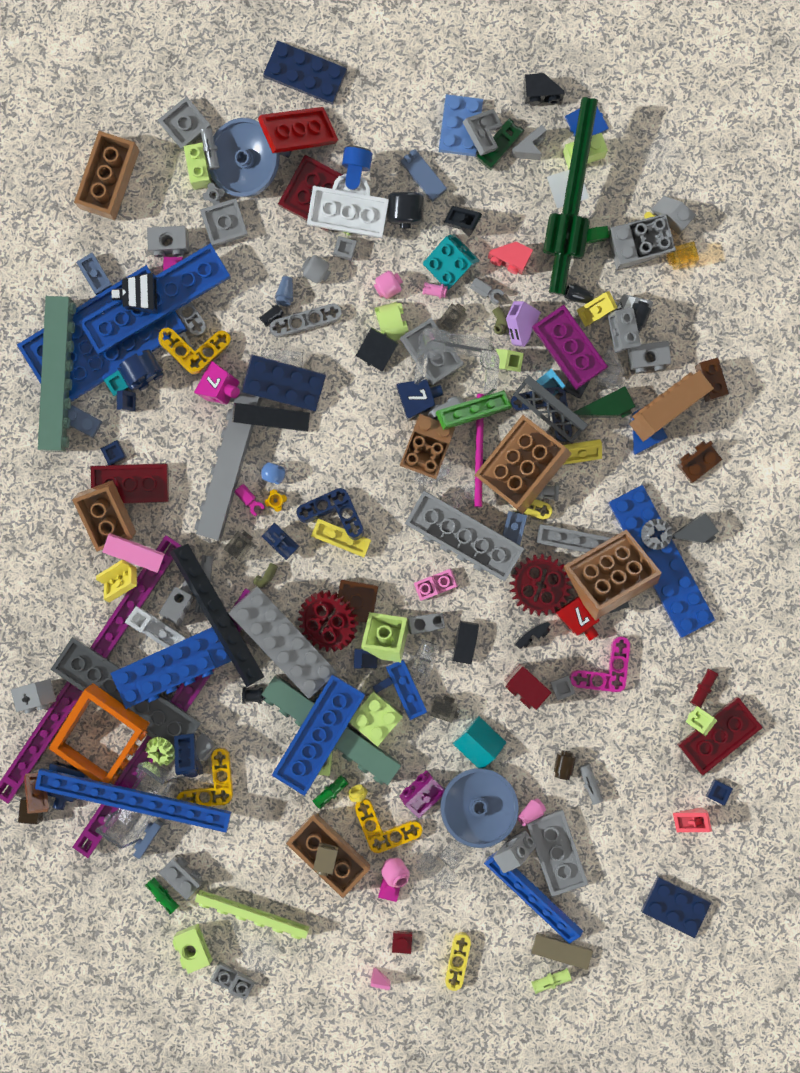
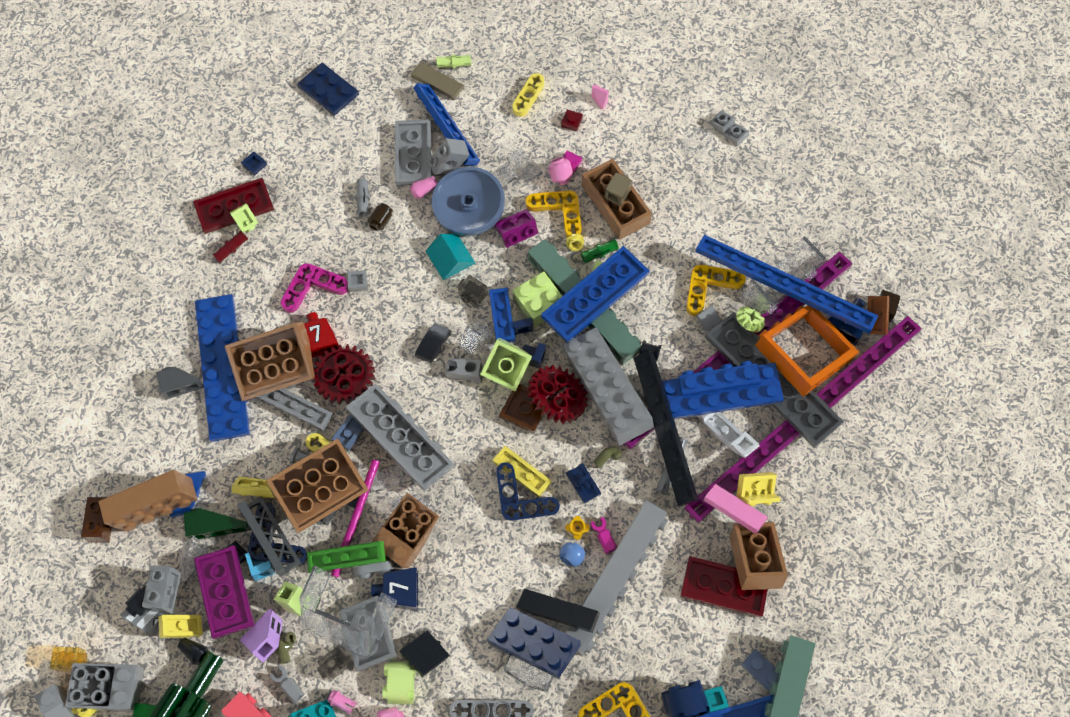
camera: 170 degrees left, 20 degrees down
light grey brick [11,679,56,714] -> none
dark blue tile [100,440,127,465] -> none
dark blue plate [117,390,136,412] -> none
sand blue plate [133,819,164,859] -> none
green pin [145,877,179,914] -> none
light grey torso [159,581,194,626] -> none
light grey bracket [159,855,204,900] -> none
yellowish green brick [173,924,213,974] -> none
dark blue bracket [174,733,203,778] -> none
dark pink torso [194,361,240,405] -> none
yellowish green plate [195,890,310,939] -> none
clear smoke brick [224,531,255,561] -> none
bright pink slope [414,569,458,601] -> none
dark red brick [504,664,552,710] -> none
black slope [513,621,551,649] -> none
light grey brick [627,341,671,374] -> none
light grey gear [641,519,673,550] -> none
coral slope [673,807,712,832] -> none
reddish brown bracket [677,441,723,483] -> none

